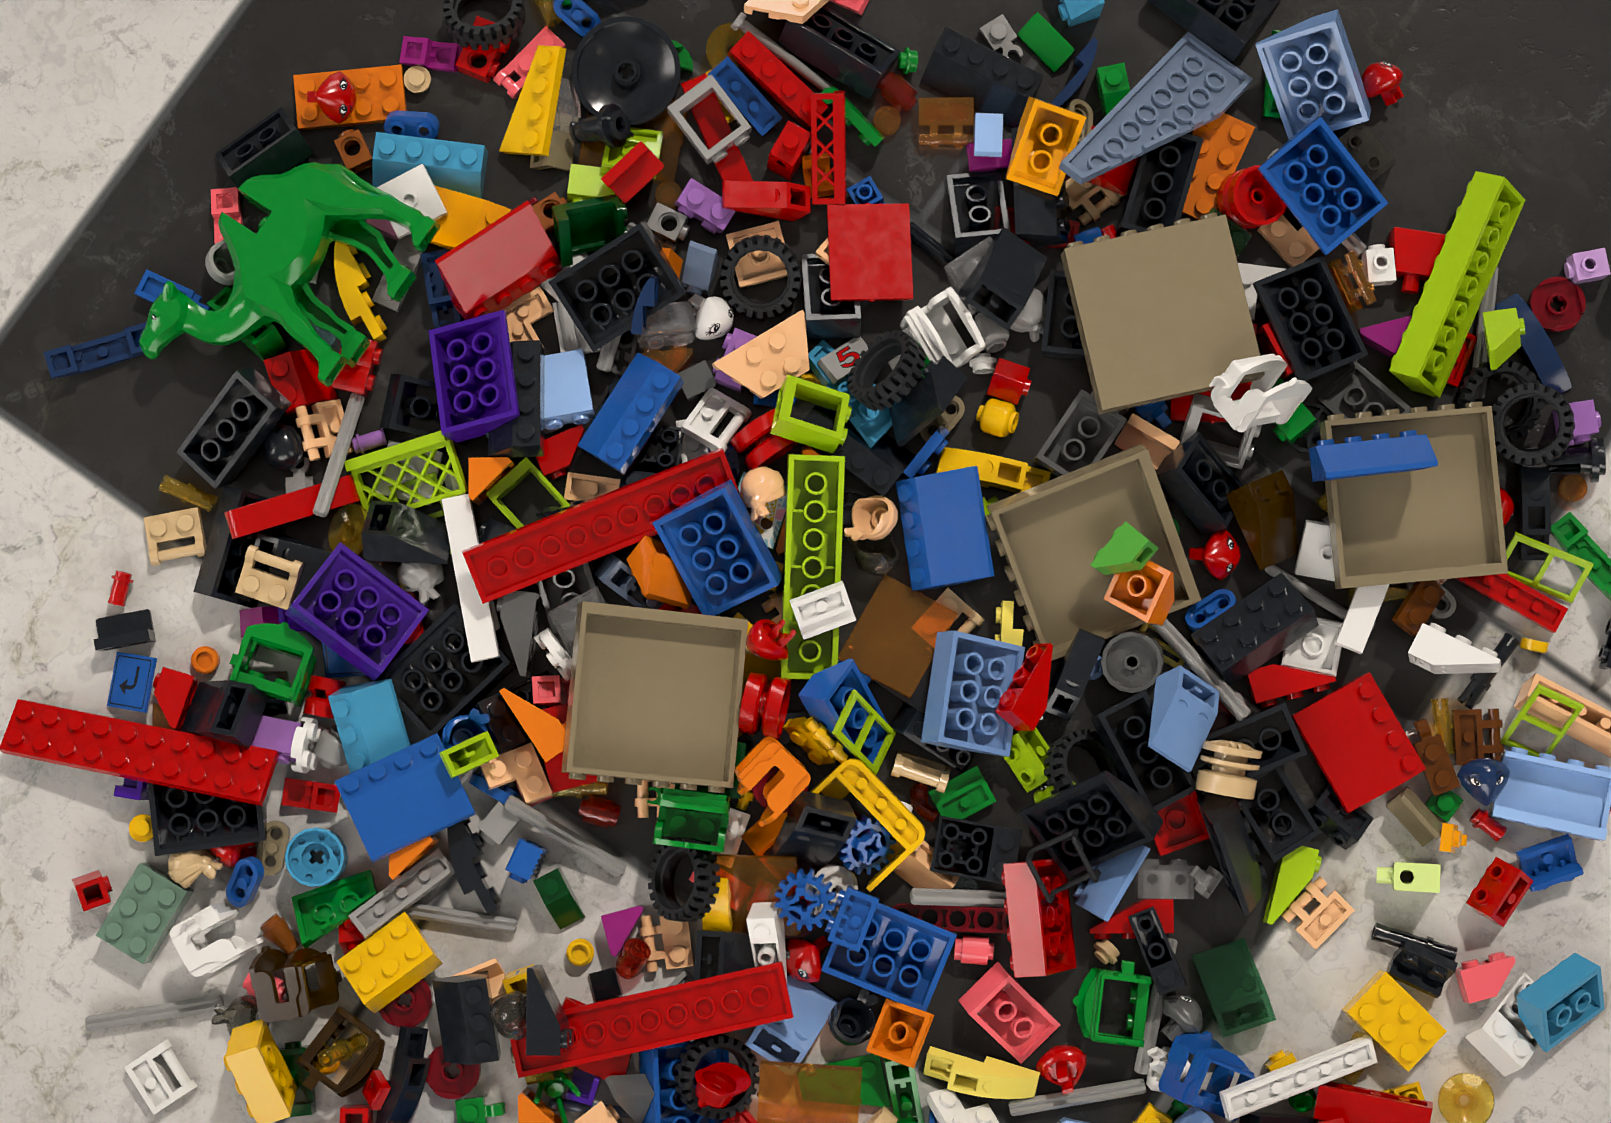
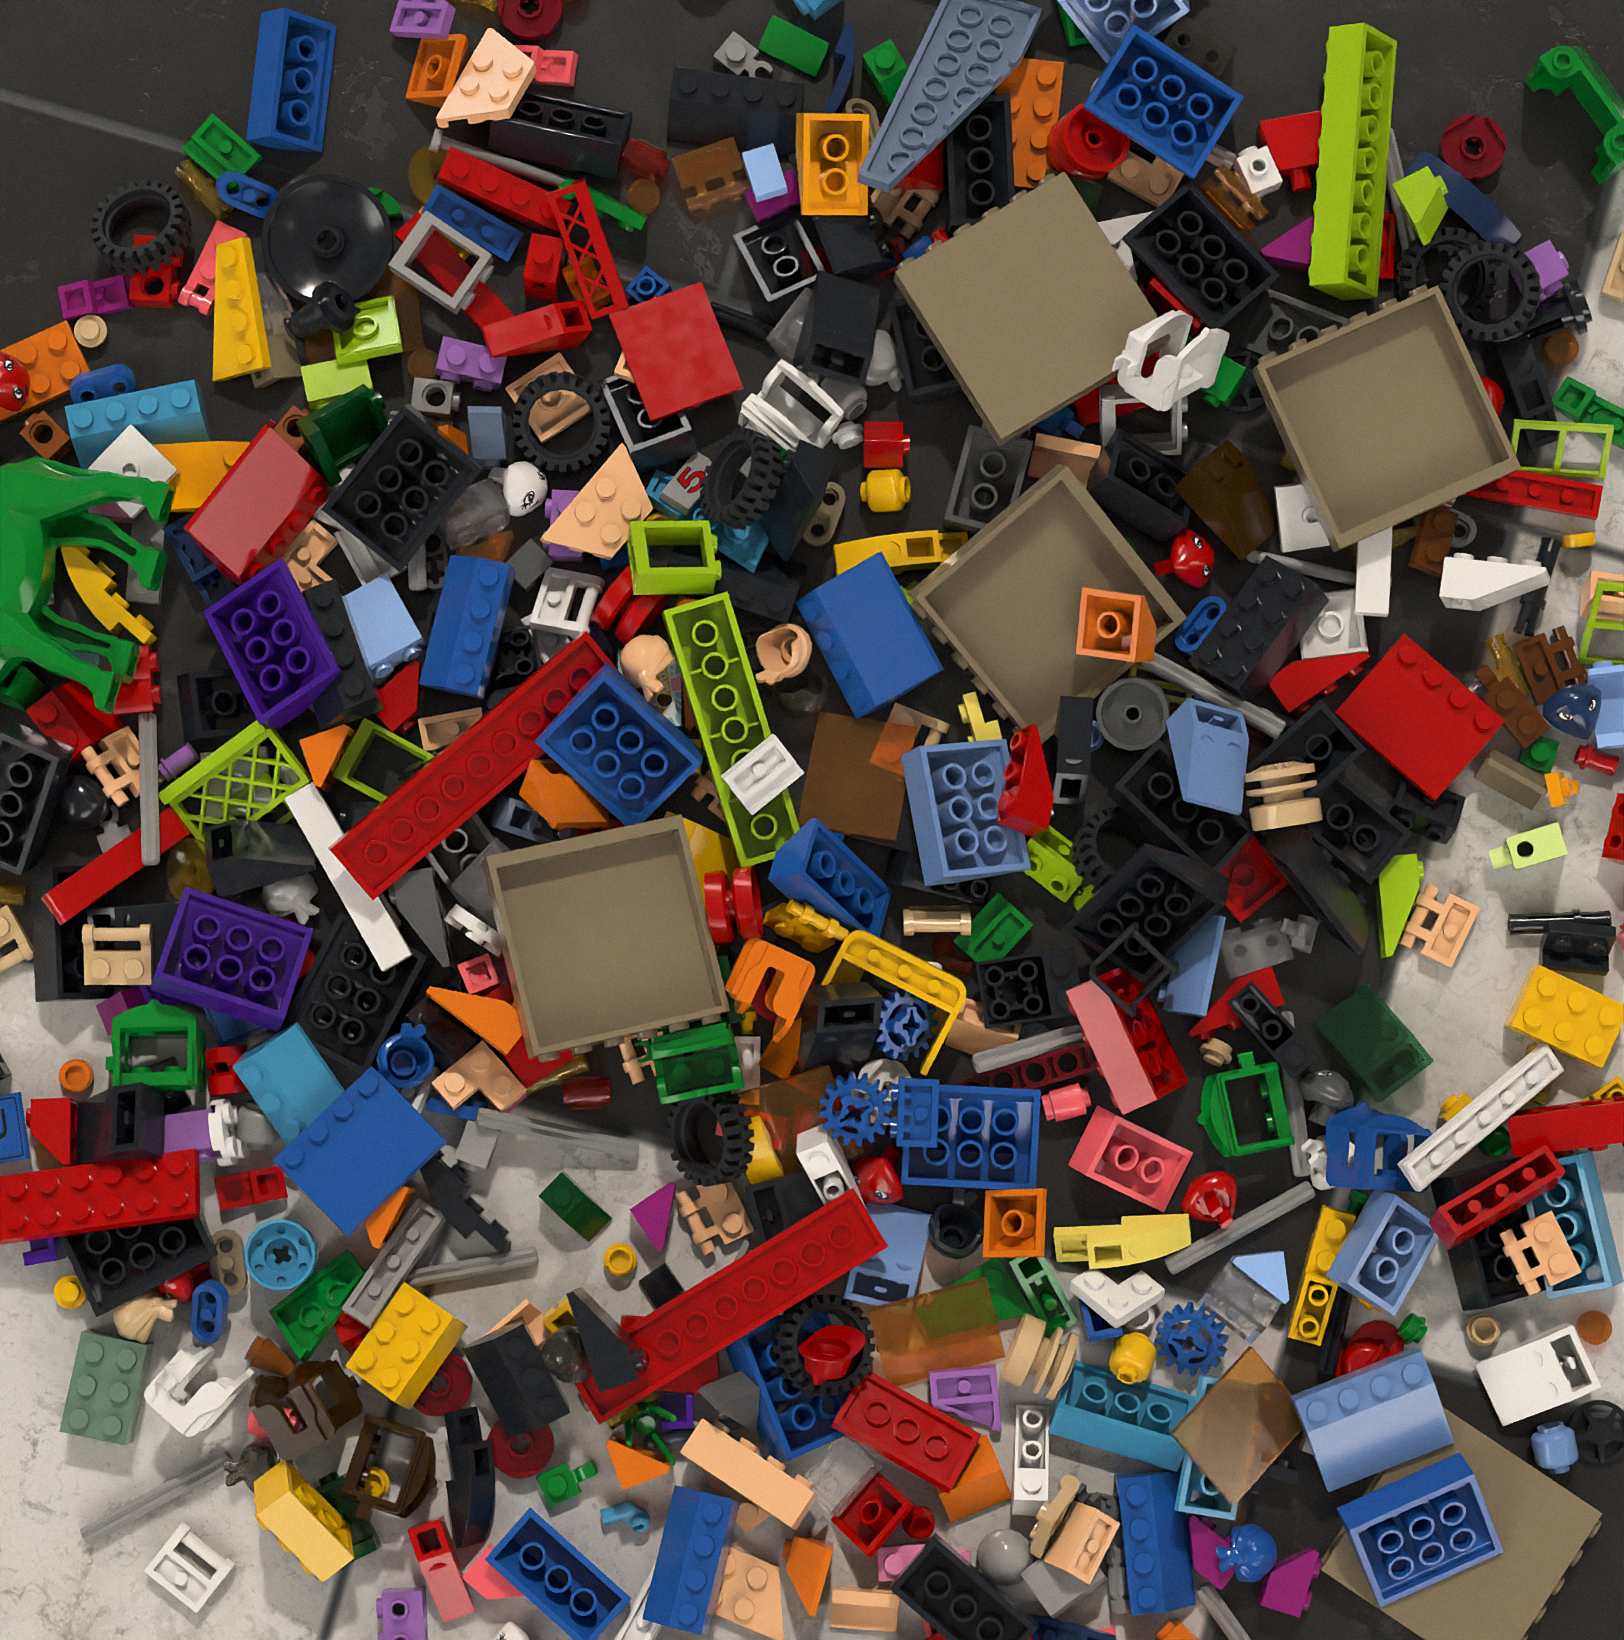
camera: 20 degrees left, 0 degrees up
red brick [72,870,113,911] -> none
clear yellow pin [318,1032,367,1068] -> none
red tile [362,1070,391,1110] -> none
lime slope [439,731,499,778] -> none
blue brick [505,838,548,884] -> none
red panel [601,141,664,203] -> none
clear red brick [616,938,651,979] -> none
dark blue slope [631,277,659,334] -> none
red piece [746,619,796,661] -> none
lime window [832,689,896,775] -> none
green plate [897,47,918,74] -> none
blue plate [903,425,950,478] -> none
bright green slope [1090,521,1159,575] -> none
blue slope [1309,430,1438,482] -> none
lavender brick [1564,248,1611,285] -> none

